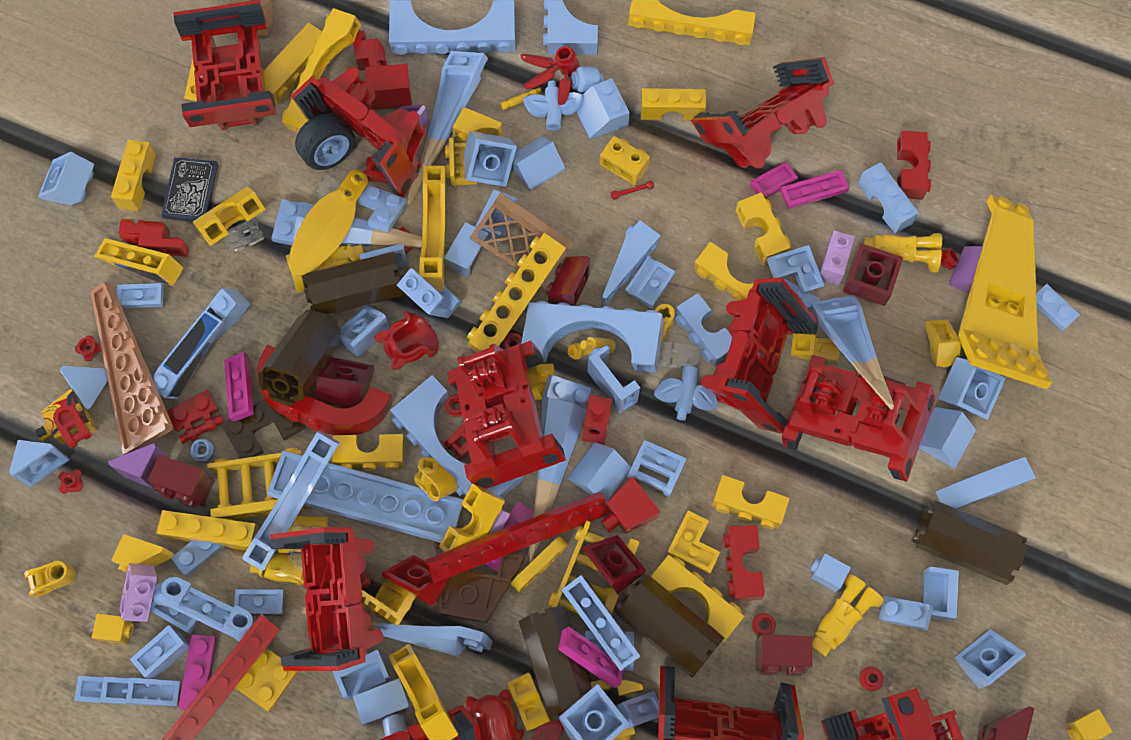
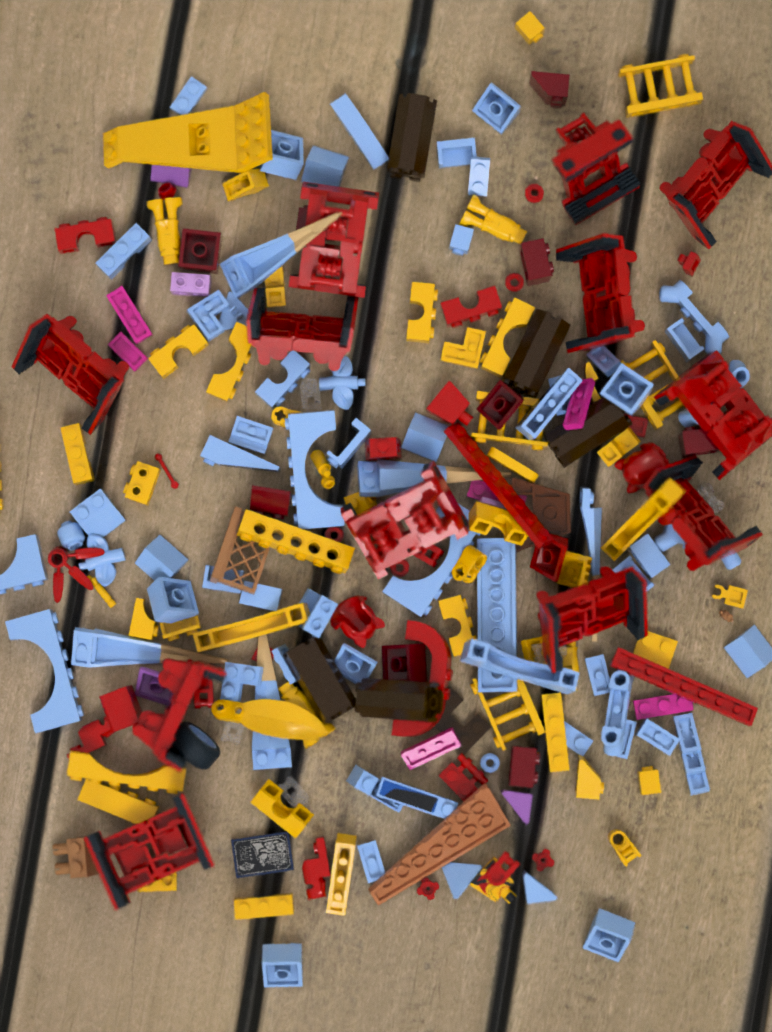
camera: 100 degrees left, 15 degrees up
lavender brick [119,563,157,622] -> none
light blue plate [627,440,687,497] -> none

